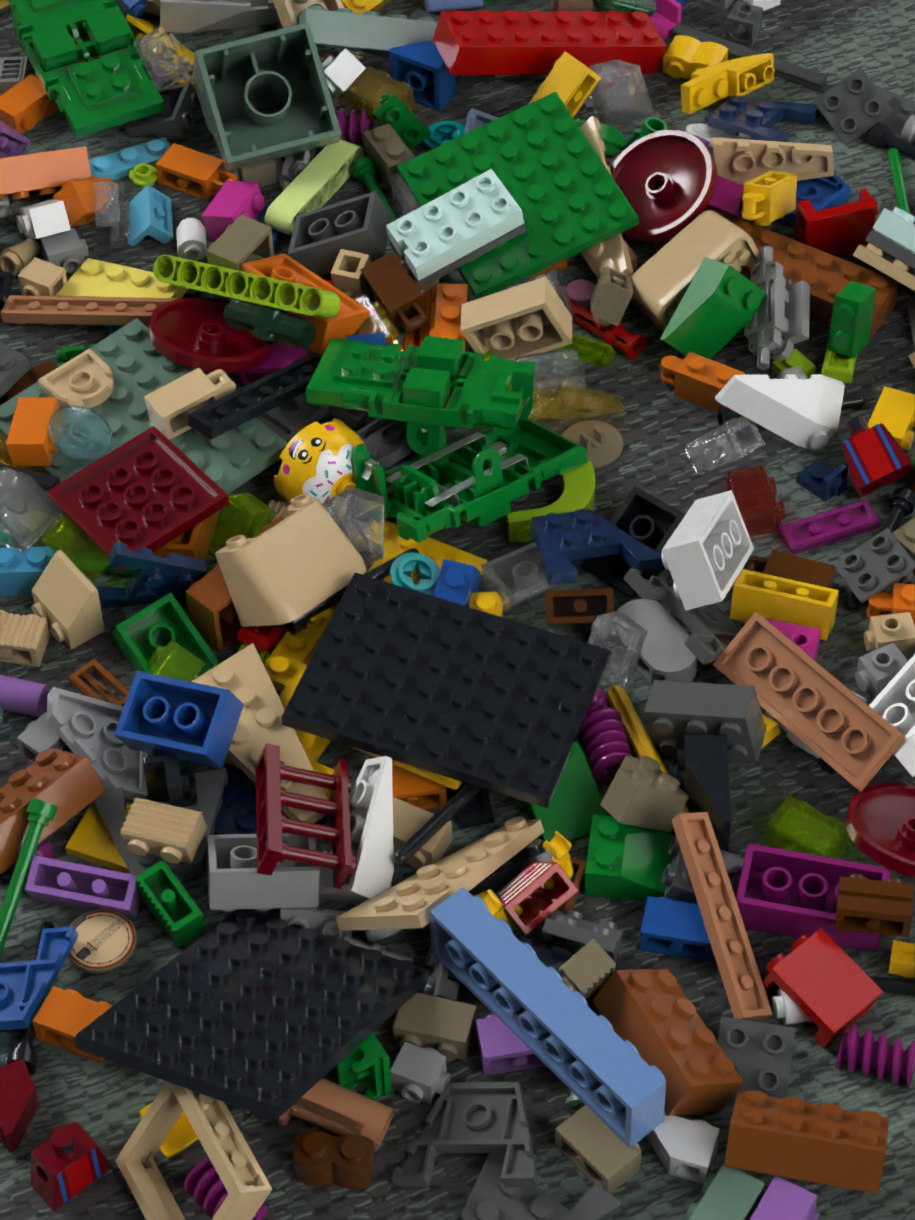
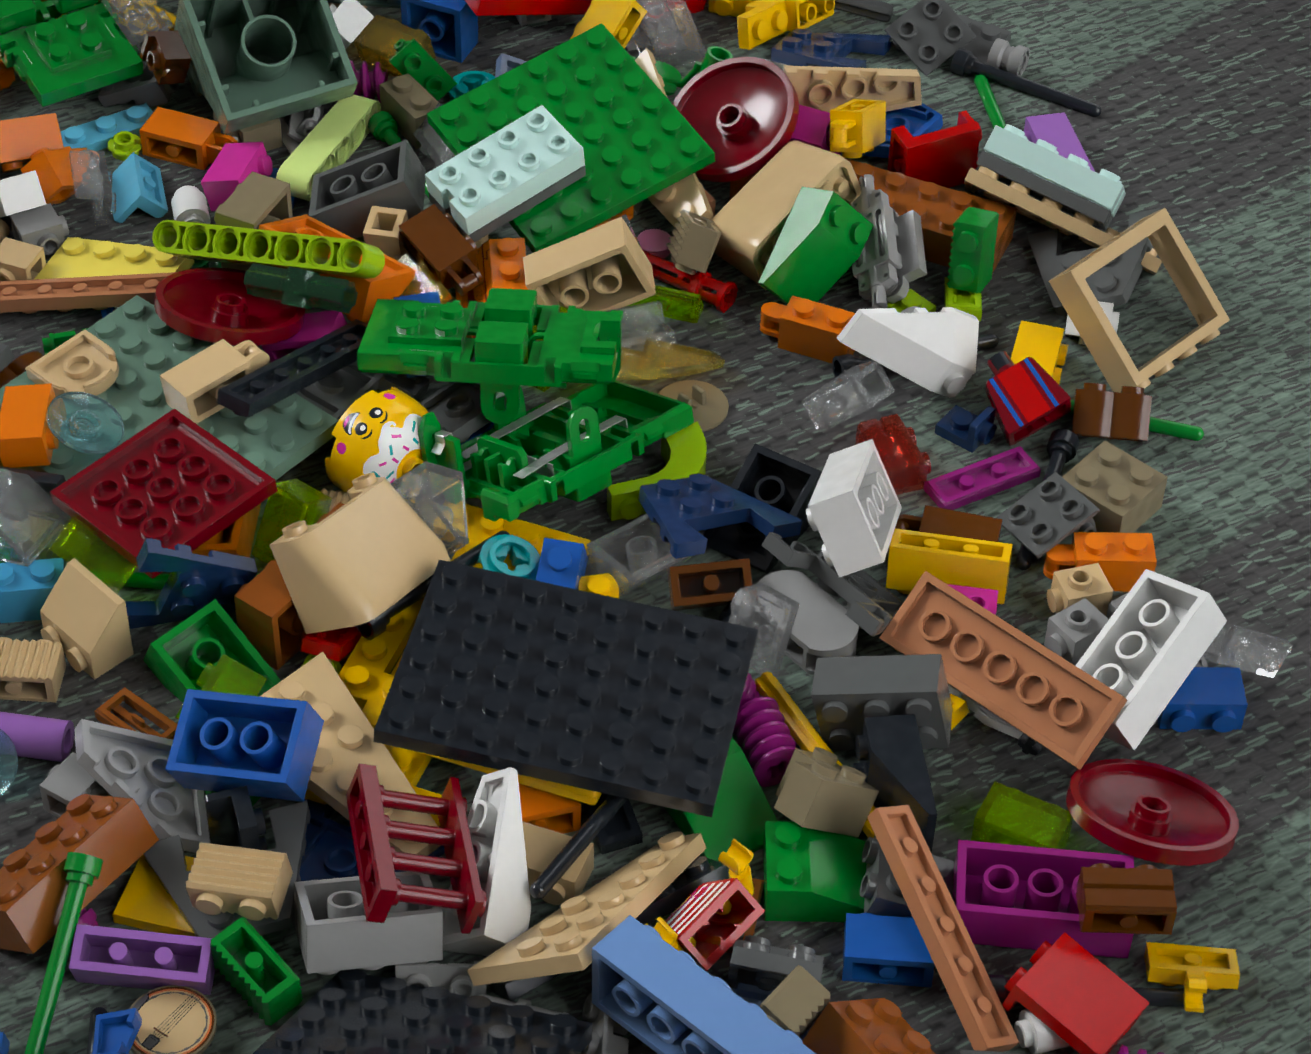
camera: 10 degrees left, 5 degrees down
none -> reddish brown brick [139,30,192,85]

